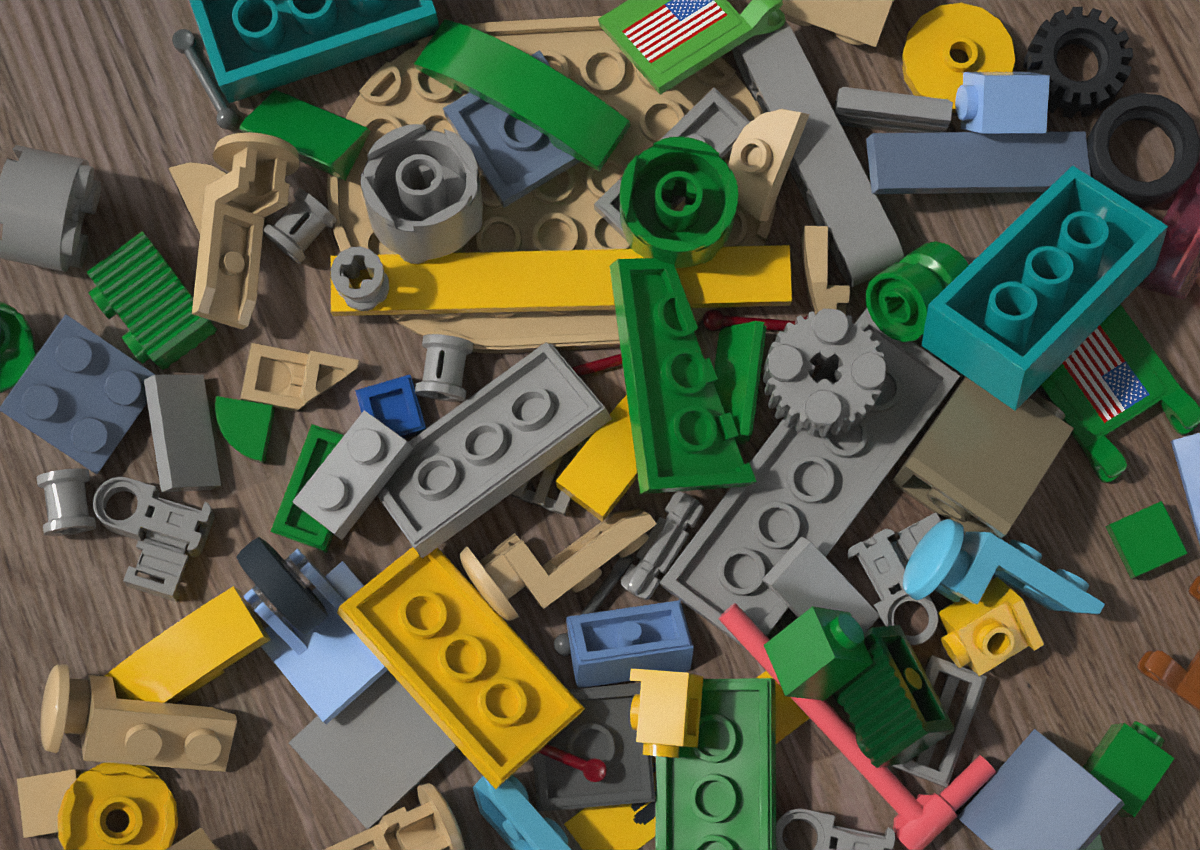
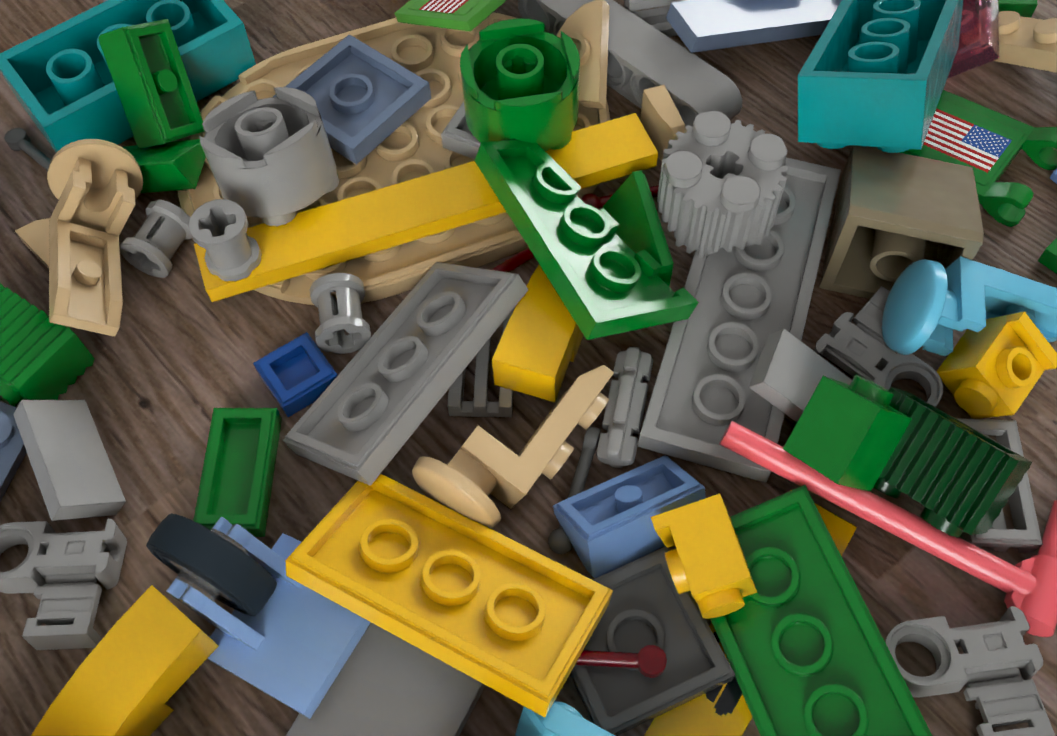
camera: 20 degrees left, 20 degrees down
green tile [215,396,276,464] -> none
tan slope [240,343,359,411] -> none
light grey plate [292,410,414,540] -> none
green slope [414,19,631,172] -> none
green wheel [866,241,969,342] -> none
none -> green slope [99,19,205,148]

